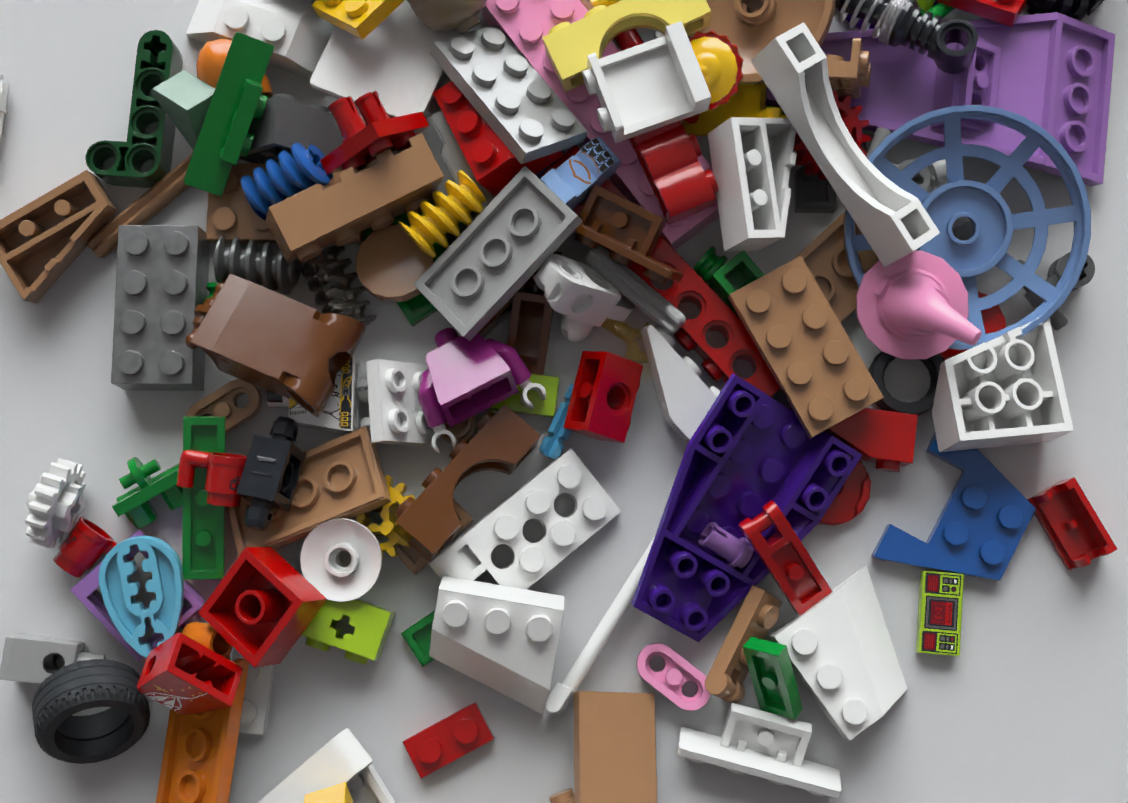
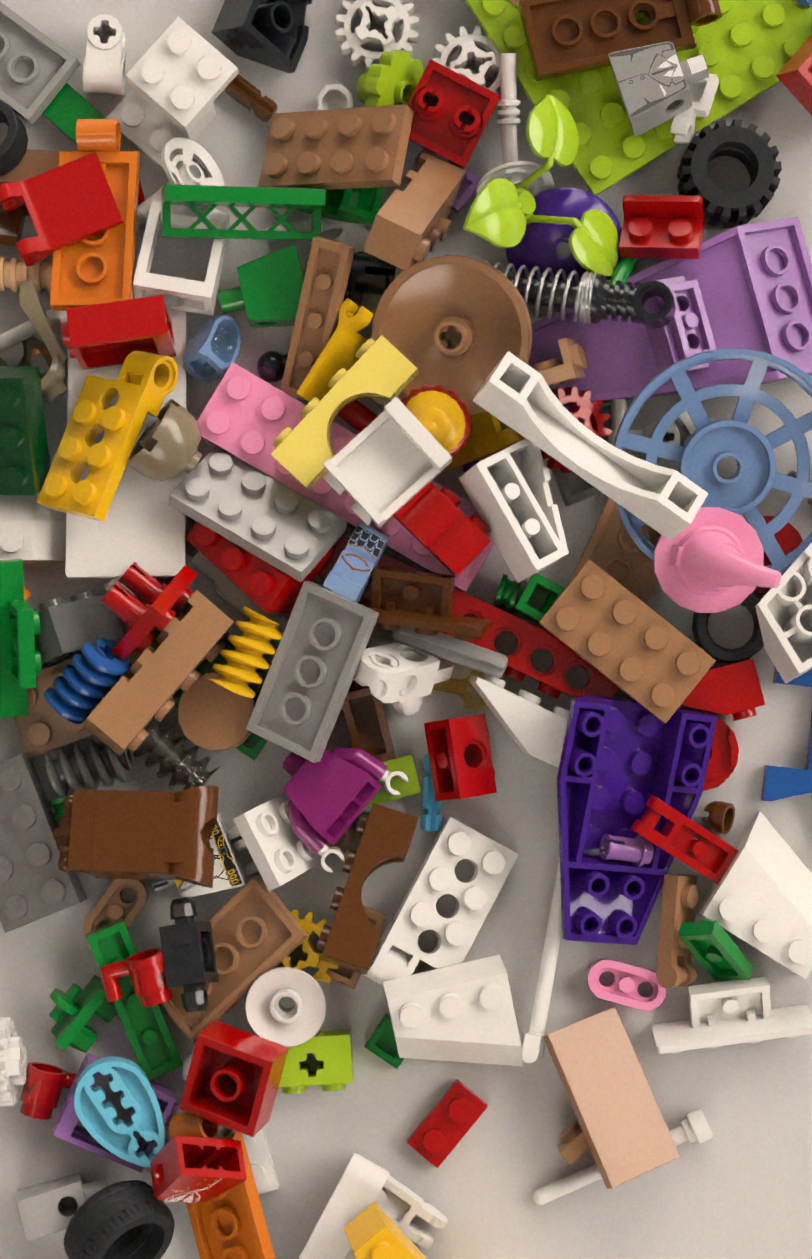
camera: 20 degrees left, 5 degrees up
none -> reddish brown hinge [702,801,735,835]

